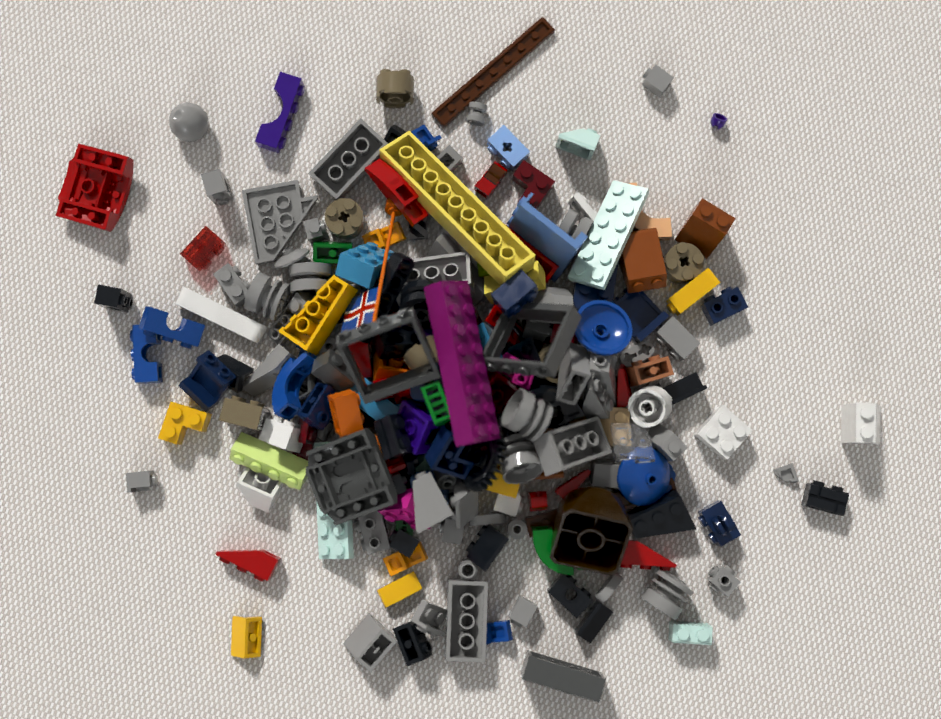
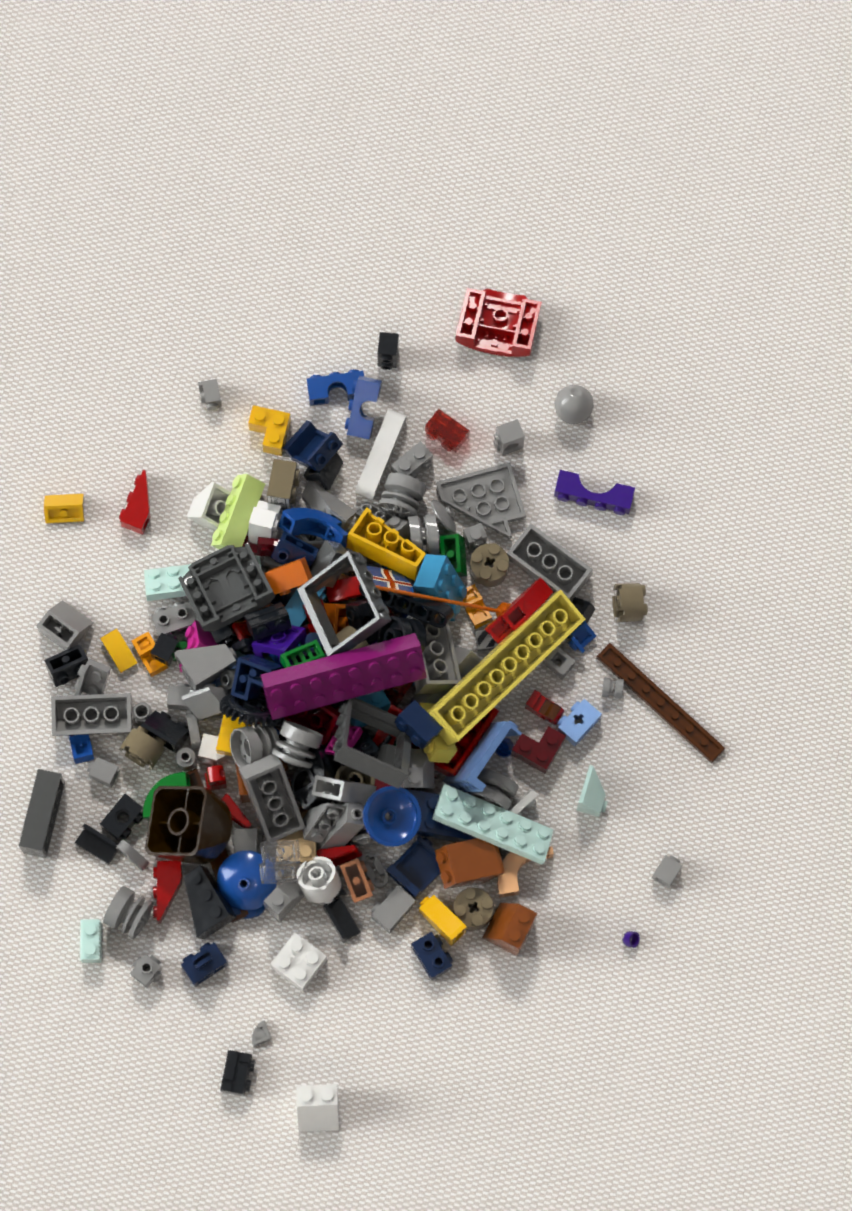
camera: 85 degrees right, 10 degrees down
none -> dark tan brick [119,726,165,770]

